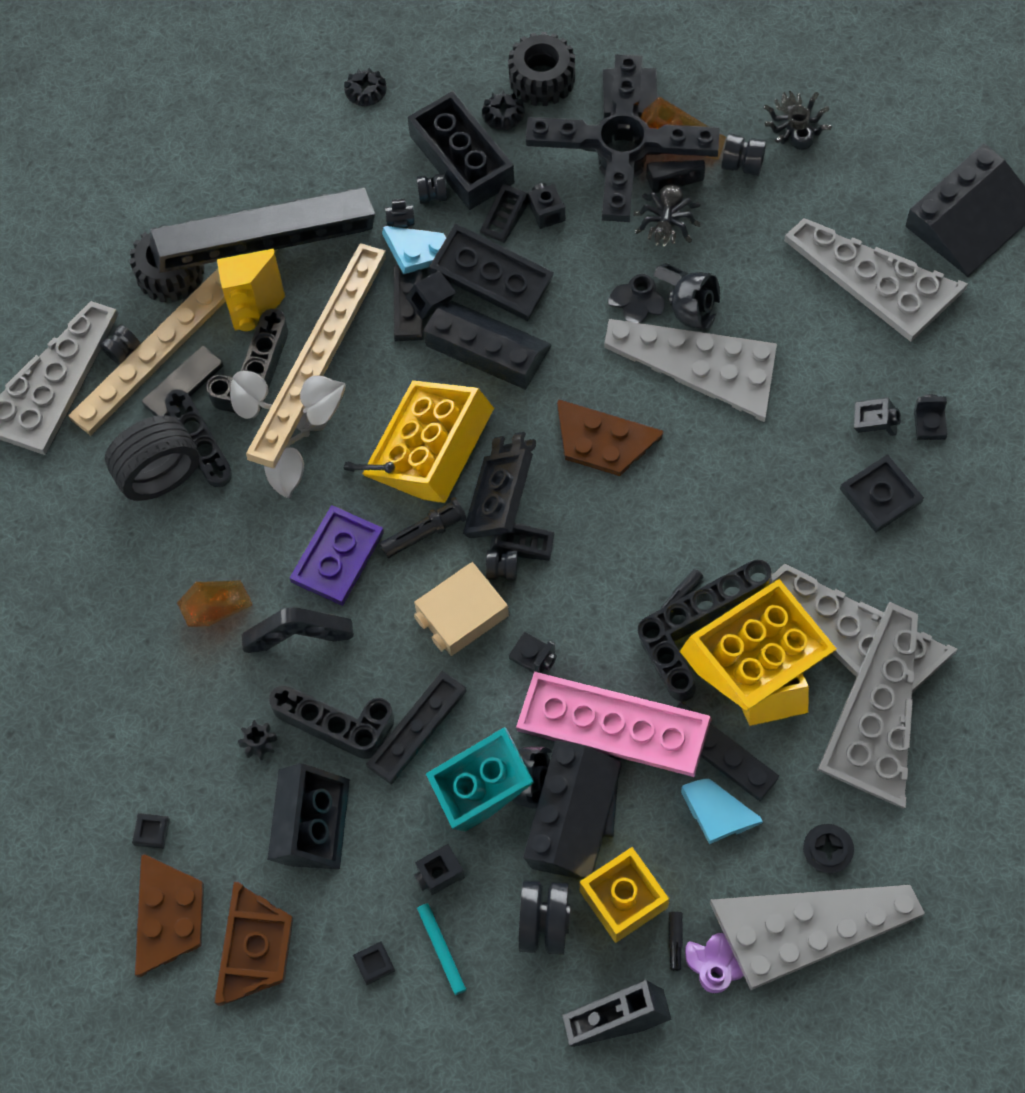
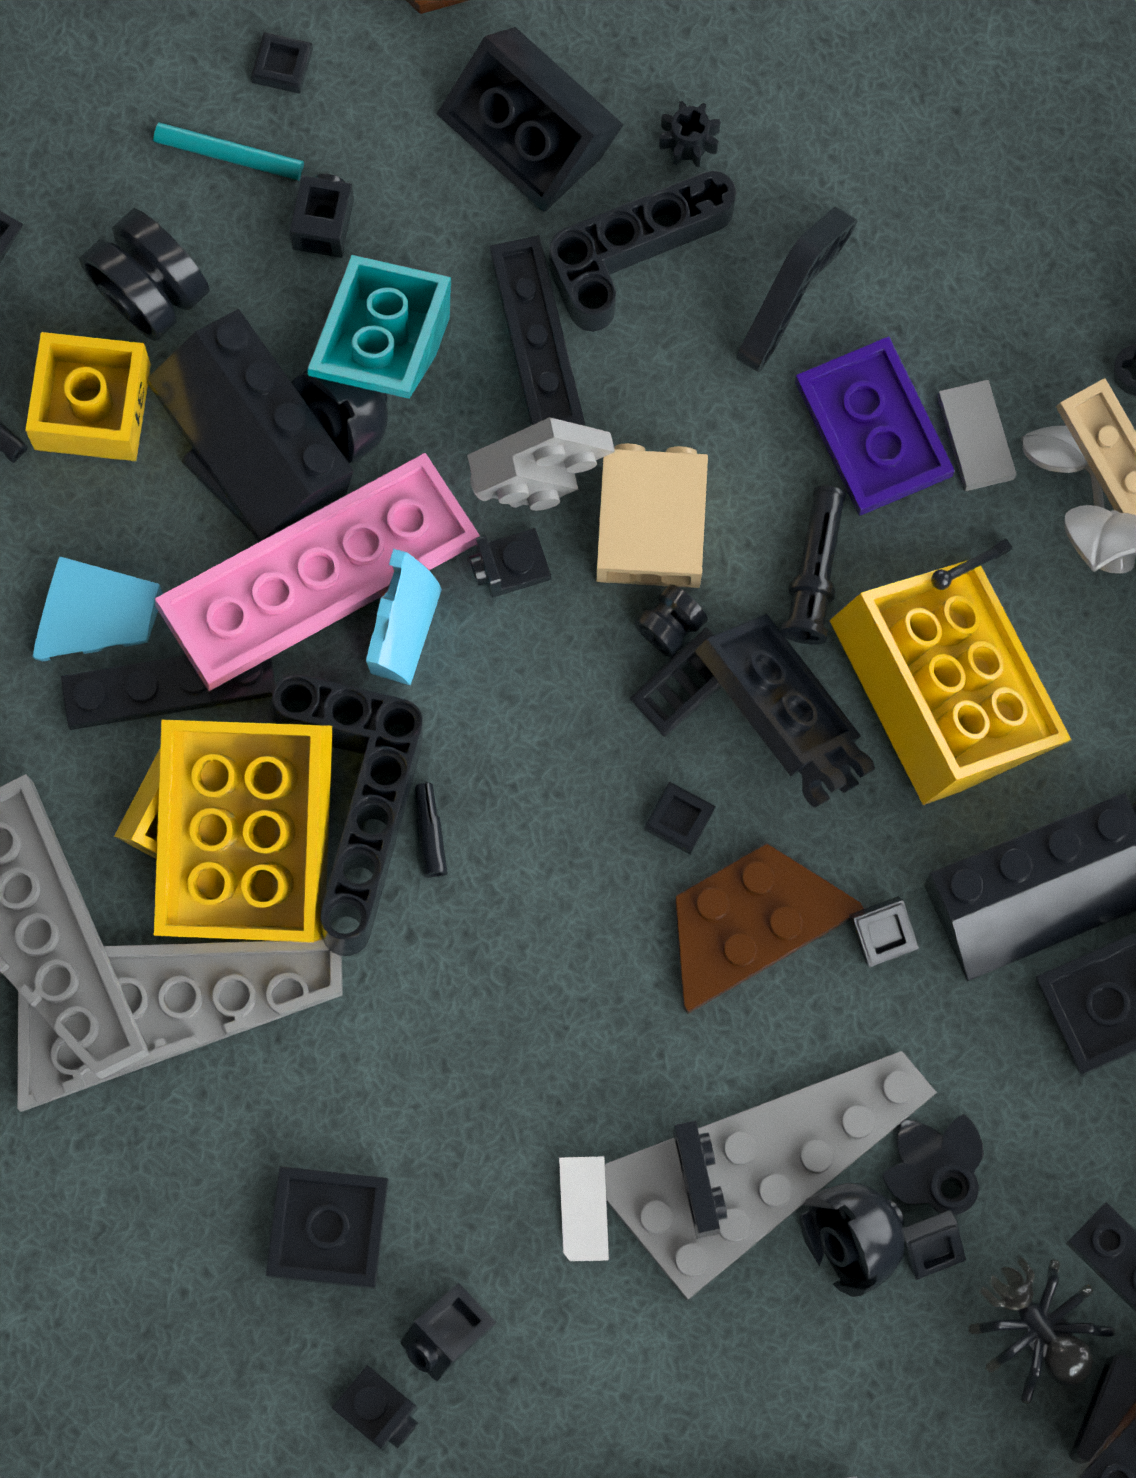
camera: 125 degrees right, 10 degrees up
clear orange slope [177,580,253,627] -> none
none -> medium azure slope [366,549,442,685]
none -> light grey plate [467,417,615,511]
none -> white sticker [559,1156,609,1261]
none -> black tile [644,782,716,855]
none -> black plate [673,1120,727,1239]
none -> tile [849,896,919,967]
none -> light grey tile [937,380,1017,491]

